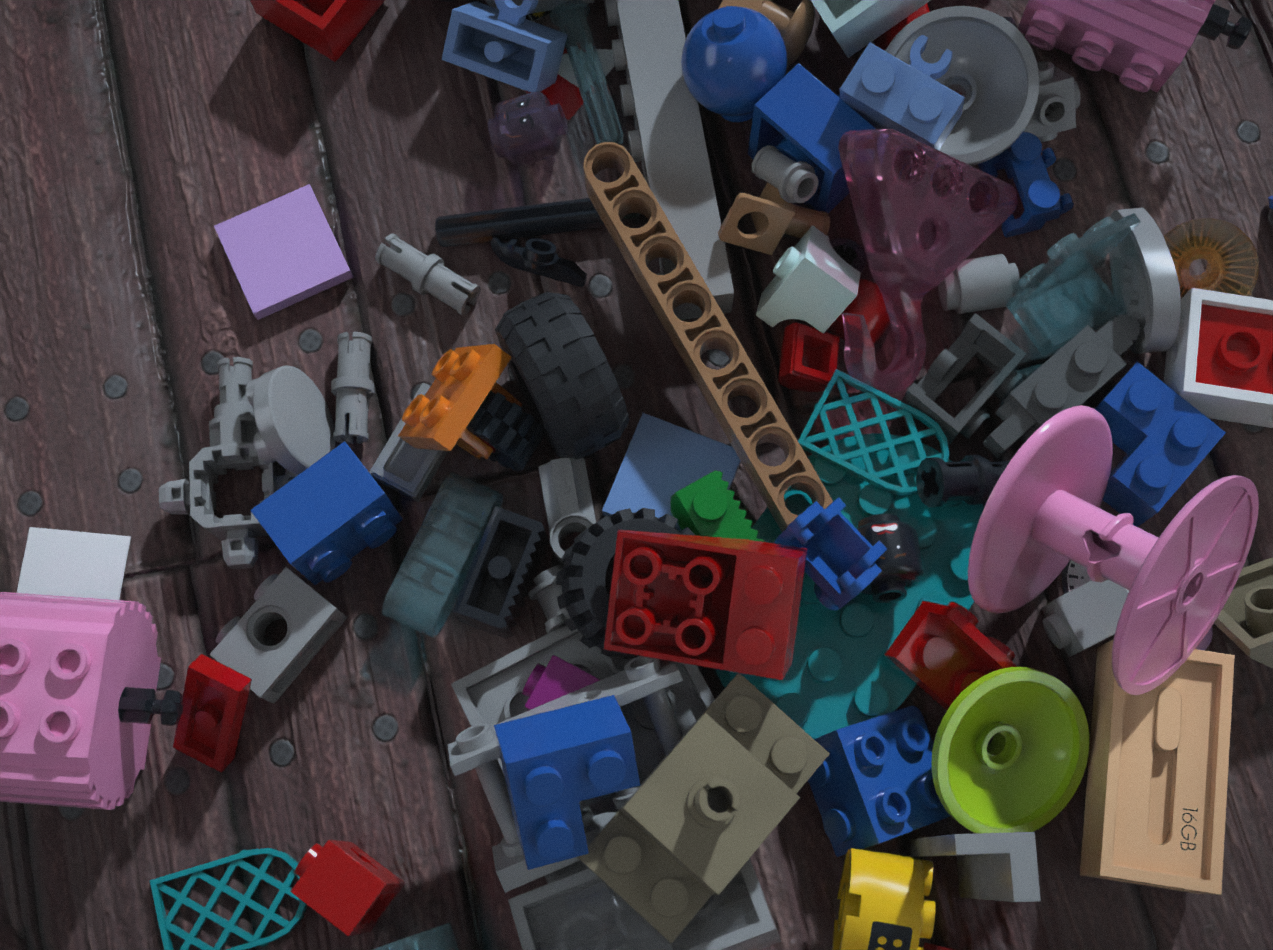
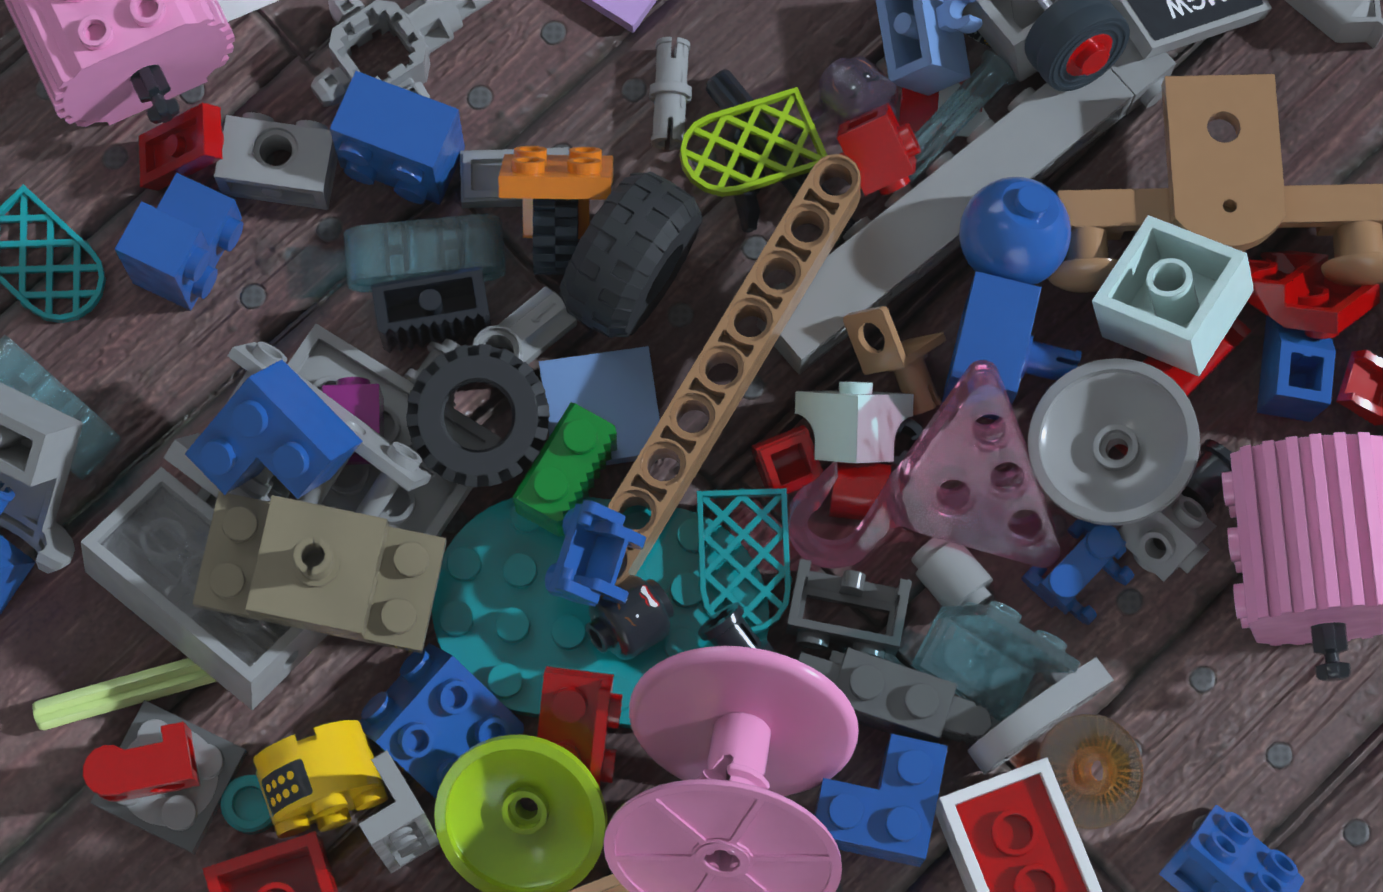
camera: 55 degrees right, 0 degrees up
light grey tile [246,365,335,475] -> none
red brick [290,840,405,936] -> none
light grey pin [331,332,375,444] -> none
red slope [604,530,807,680] -> none
light grey pin [752,146,818,203] -> none
medium blue brick [839,35,965,161] -> none
none -> blue brick [115,172,244,311]
none -> lime window [679,87,827,197]
none -> red brick [836,102,921,196]

